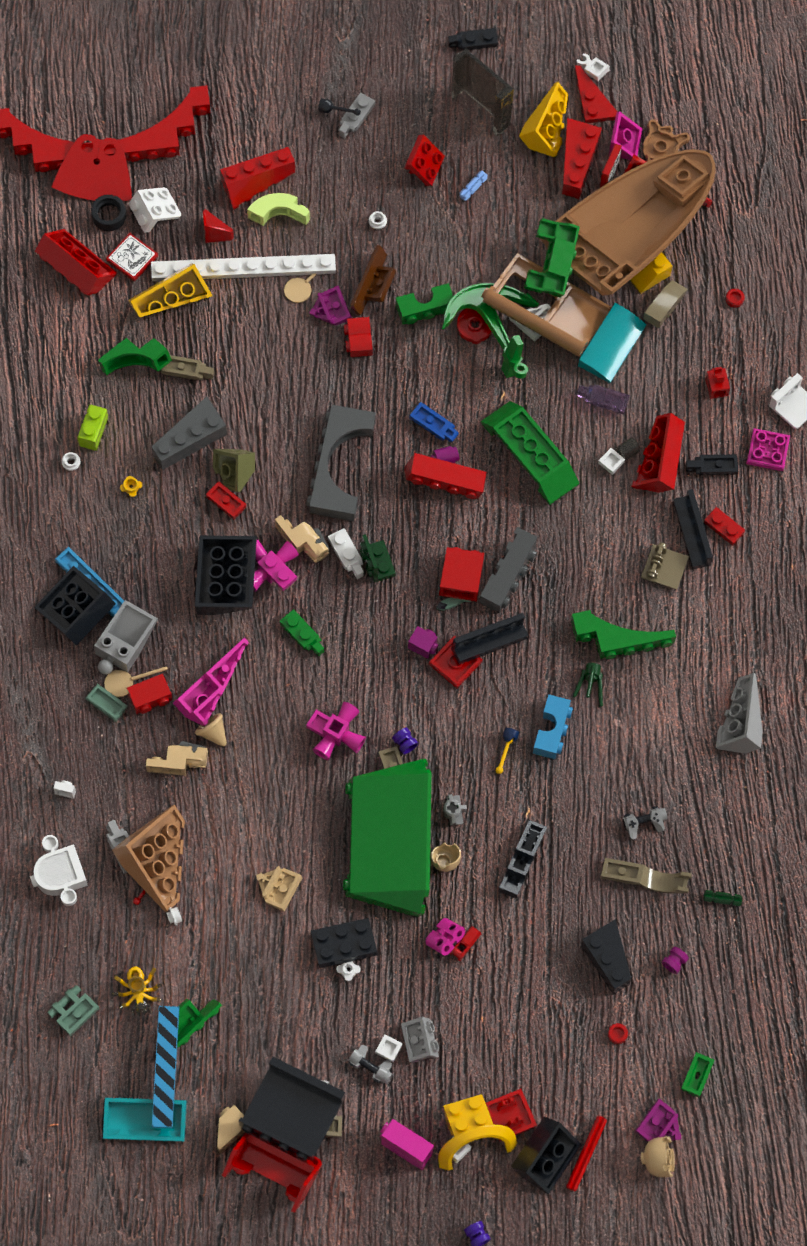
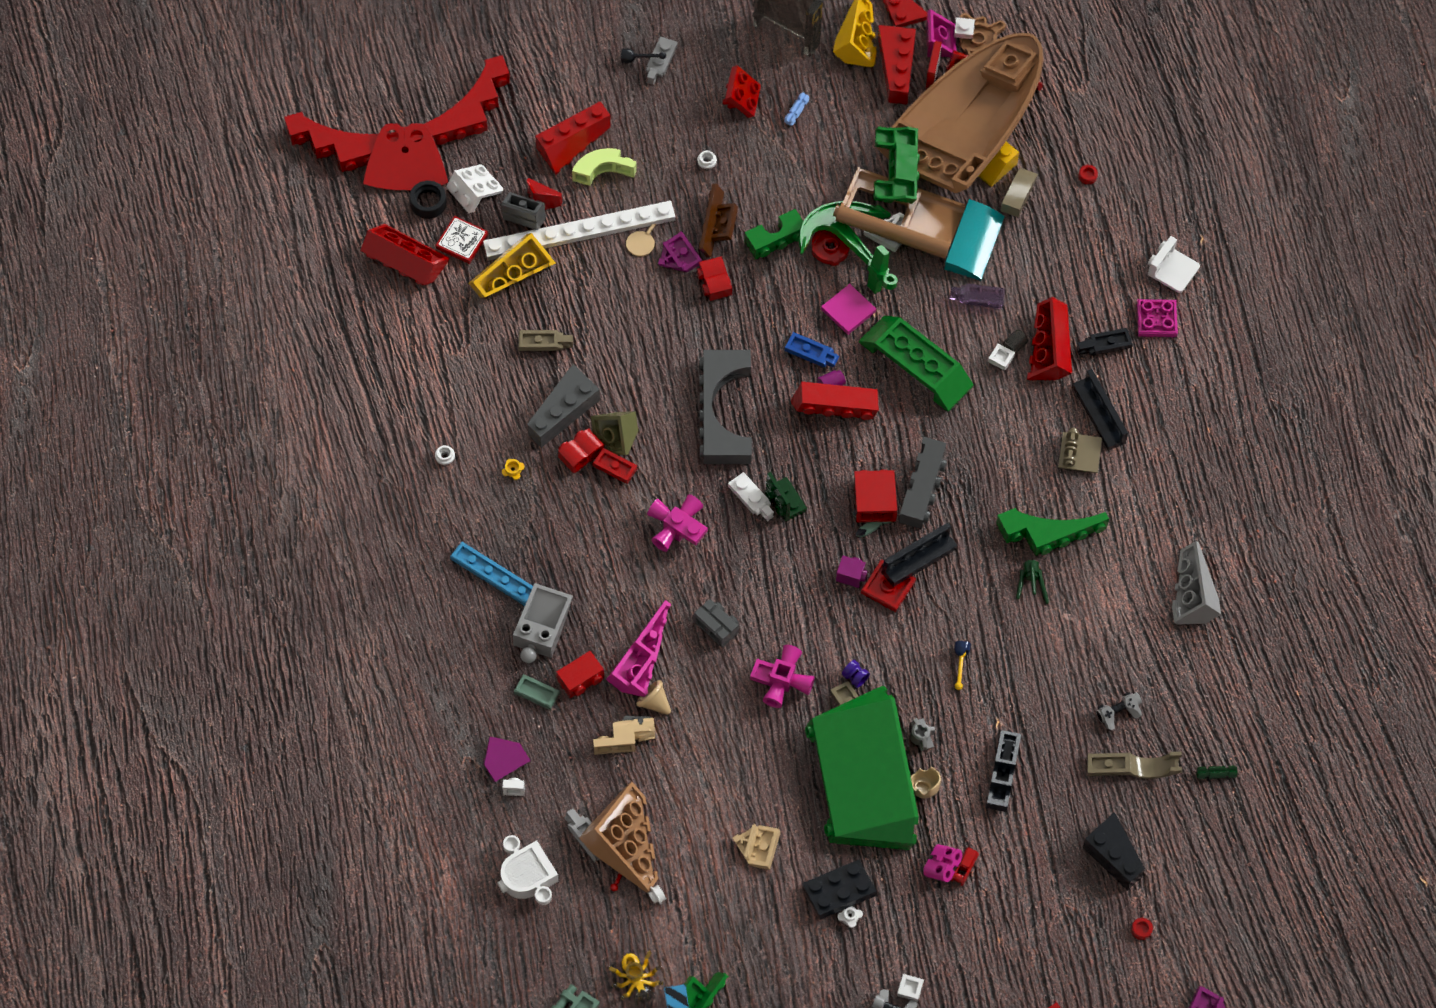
camera: 10 degrees left, 5 degrees down
black slope [34,566,116,646] -> none
lime brick [77,405,108,451] -> none
green arch [98,338,172,375] -> none
tan piece [104,667,168,697] -> none
black slope [195,535,257,615] -> none
tan plate [275,515,329,563] -> none
green hinge [279,609,324,657] -> none
light grey bracket [401,1017,439,1063] -> none
dark azure arch [533,694,573,759] -> none
magenta wheel [661,946,689,974] -> none
green piece [681,1052,715,1098] -> none
red plate [704,507,745,546] -> none
red brick [705,367,730,399] -> none
none -> magenta slope [483,737,530,782]
none -> dark grey brick [501,192,546,230]
none -> red brick [558,429,604,474]
none -> dark grey brick [693,599,739,648]
none -> dark pink tile [821,284,877,335]
none -> white plate [954,17,975,39]

